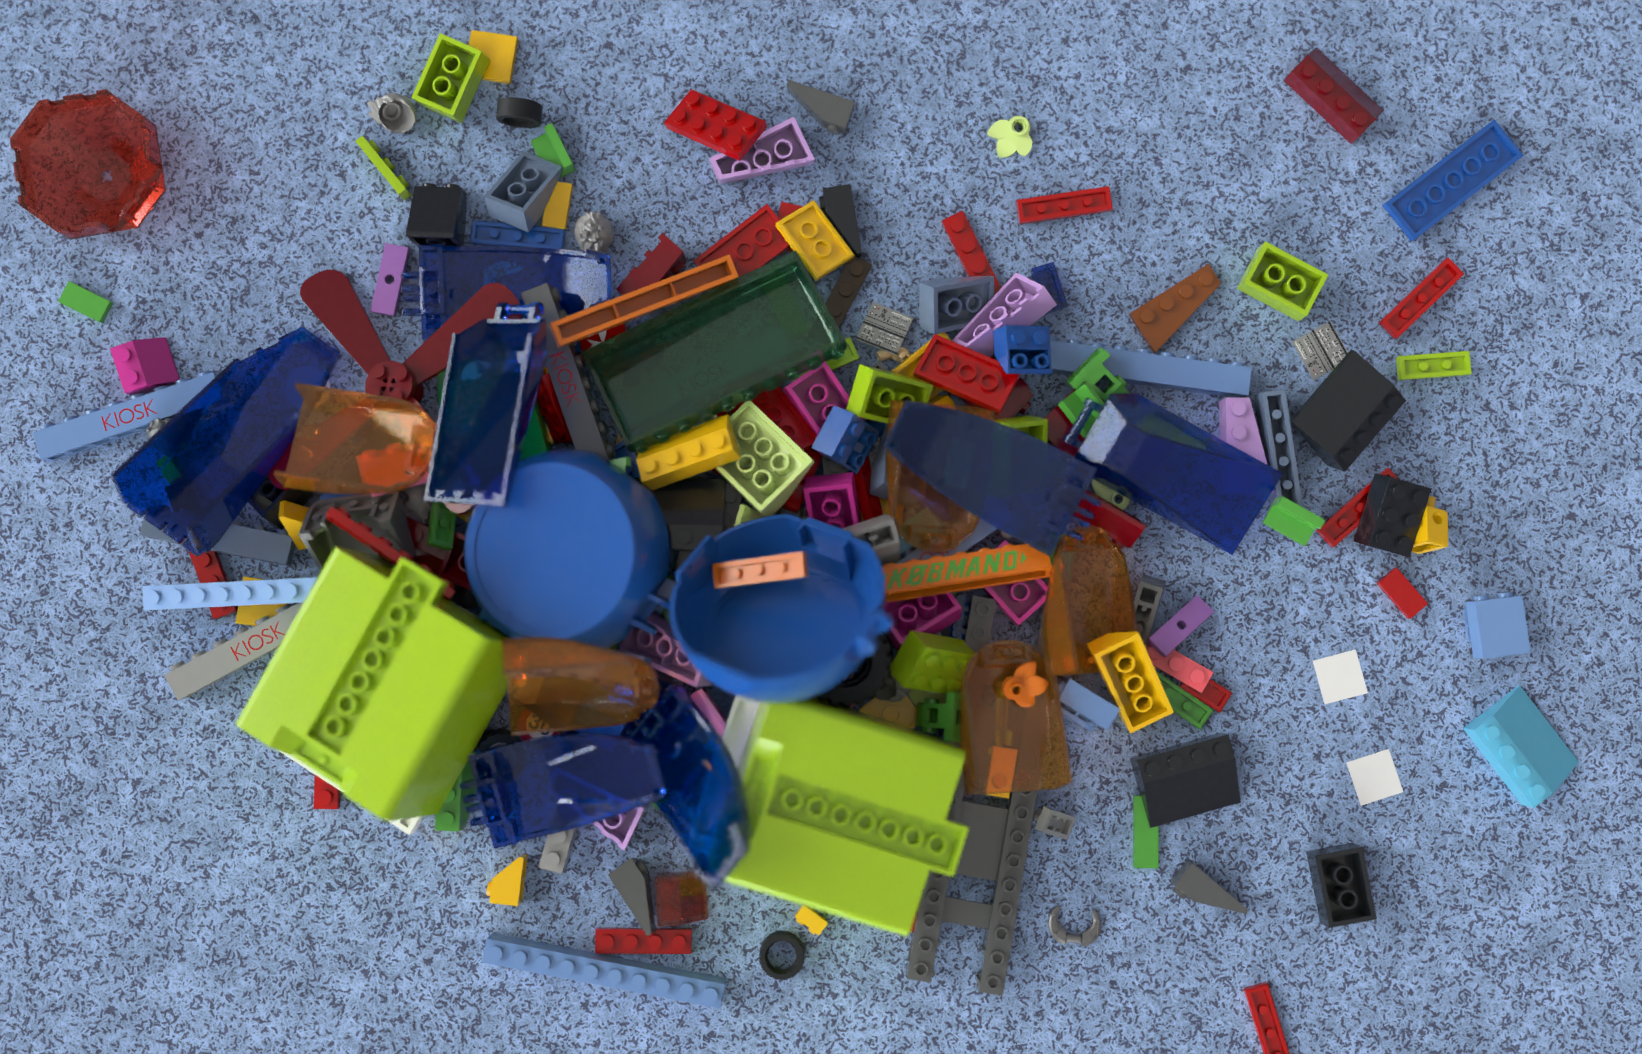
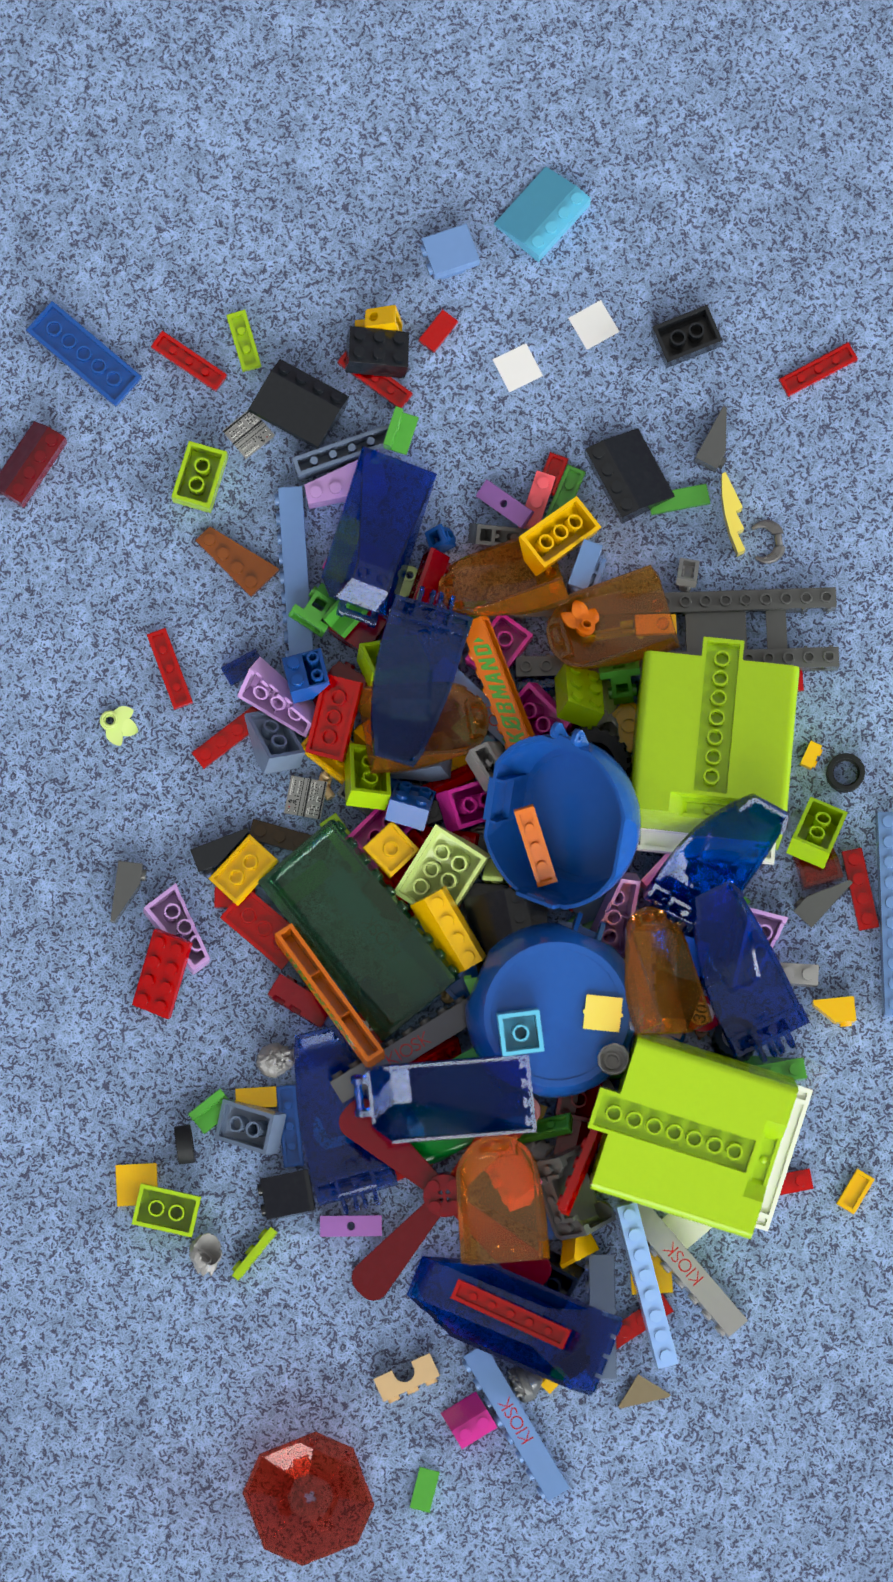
camera: 100 degrees left, 5 degrees down
none -> yellow tile [362,822,420,878]
none -> tan arch [373,1353,440,1404]
none -> blue brick [425,524,456,553]
none -> red plate [450,1279,572,1350]
none -> medium azure brick [496,1007,544,1057]
none -> light yellow piece [582,994,623,1032]
none -> light grey hair [597,1043,629,1076]
none -> dark tan tile [618,1374,671,1408]
none -> light yellow slope [721,472,745,557]
none -> lime brick [786,796,848,869]
none -> yellow tile [836,1169,875,1215]

